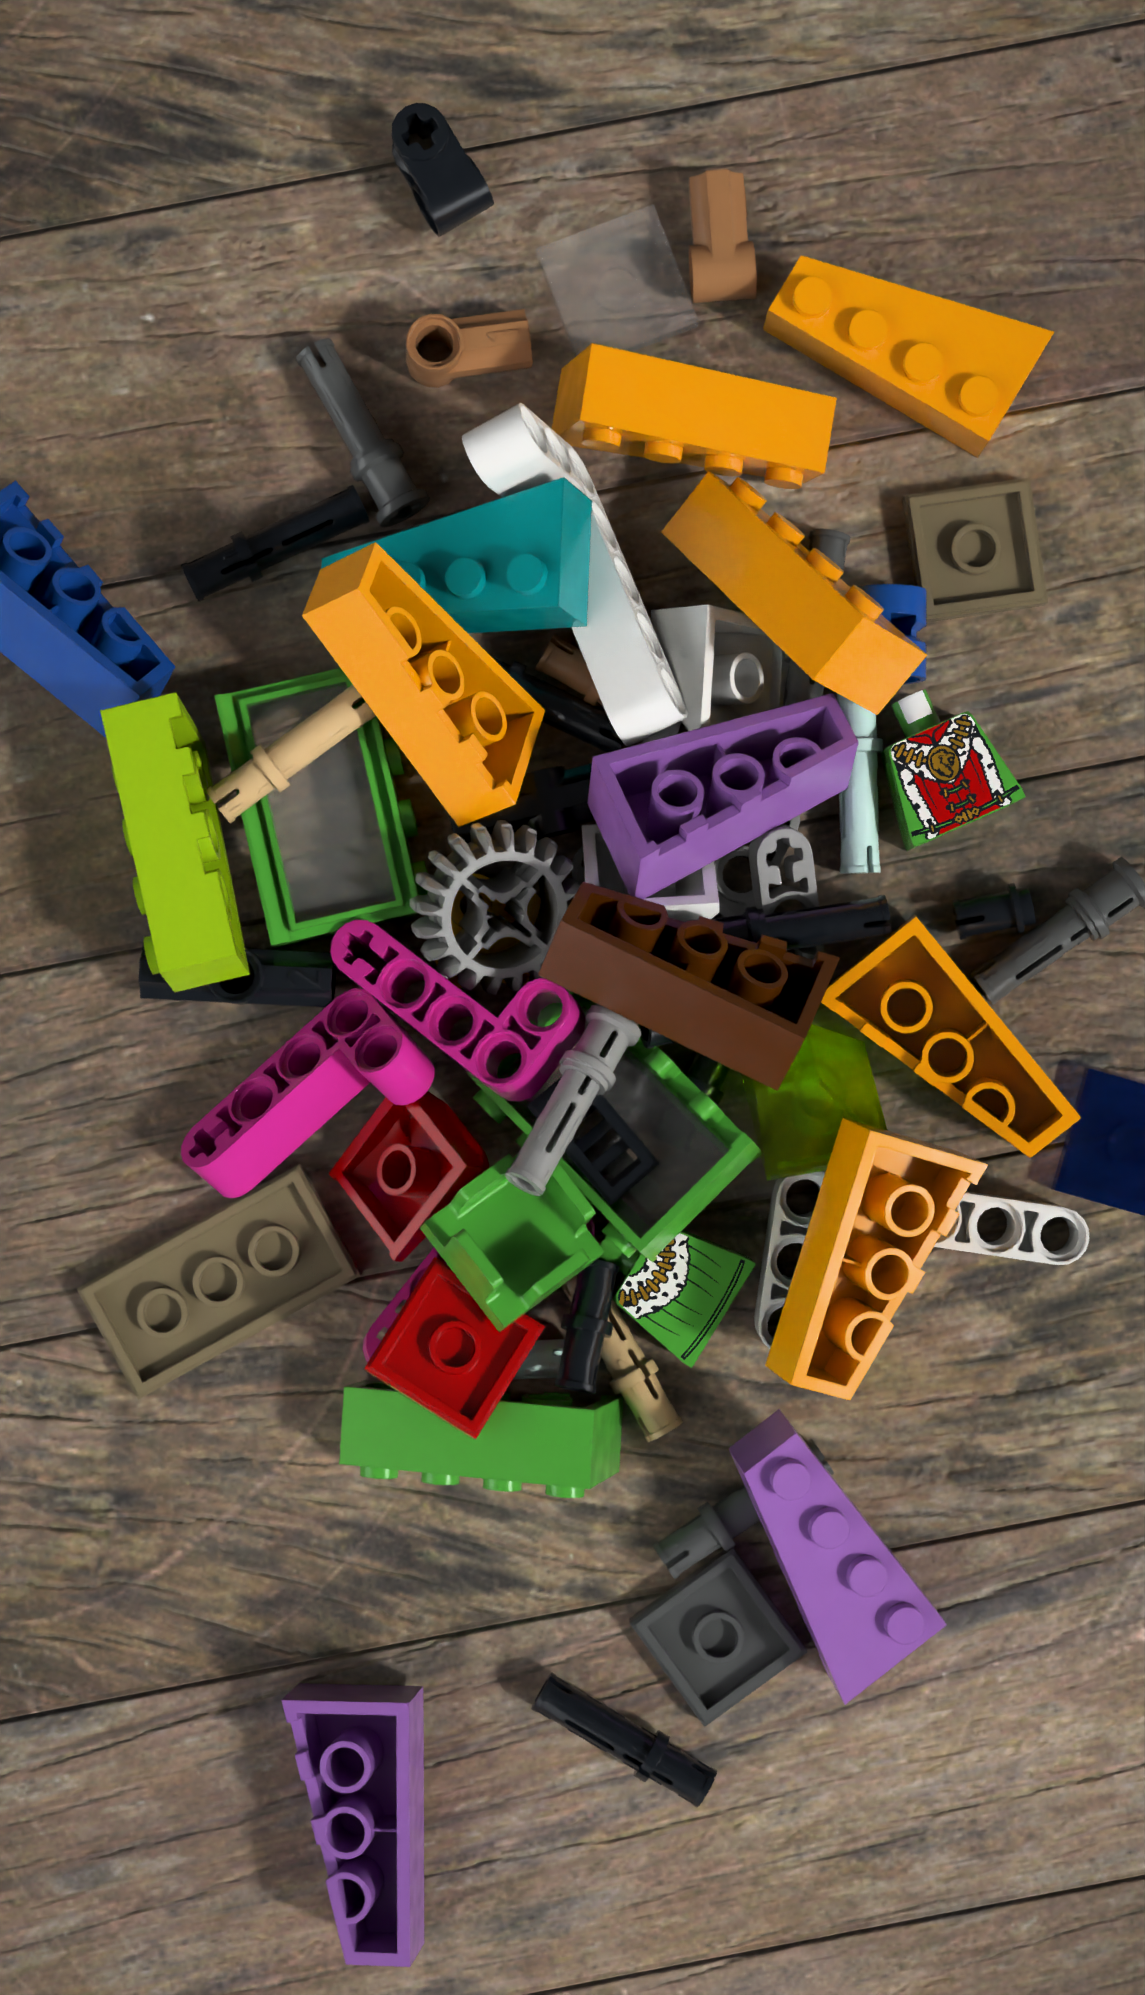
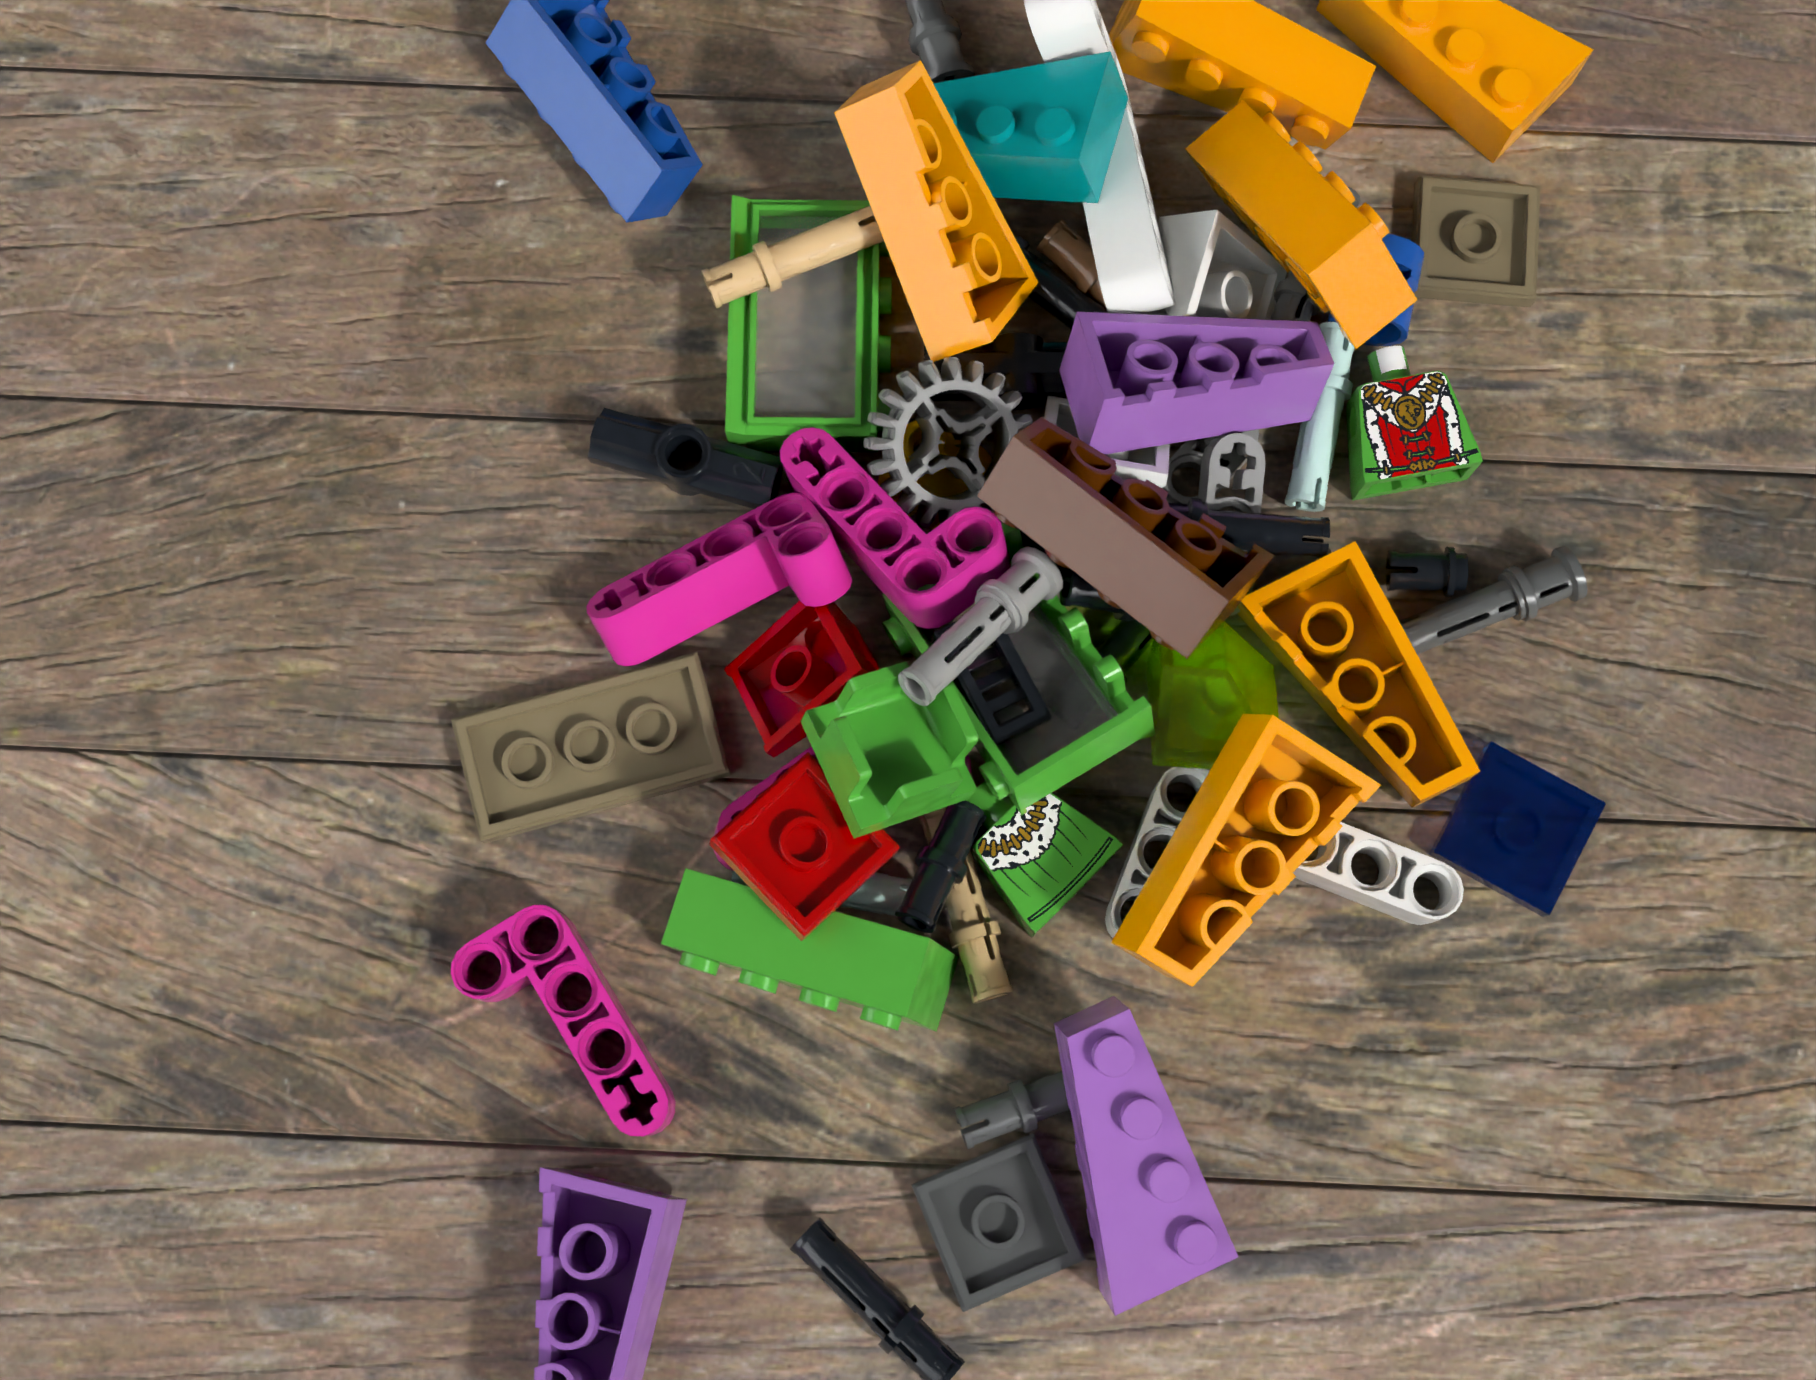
camera: 15 degrees right, 10 degrees down
lime wedge [100,692,250,992] -> none
black pin [181,485,370,602] -> none
none -> dark pink beam [451,905,676,1137]

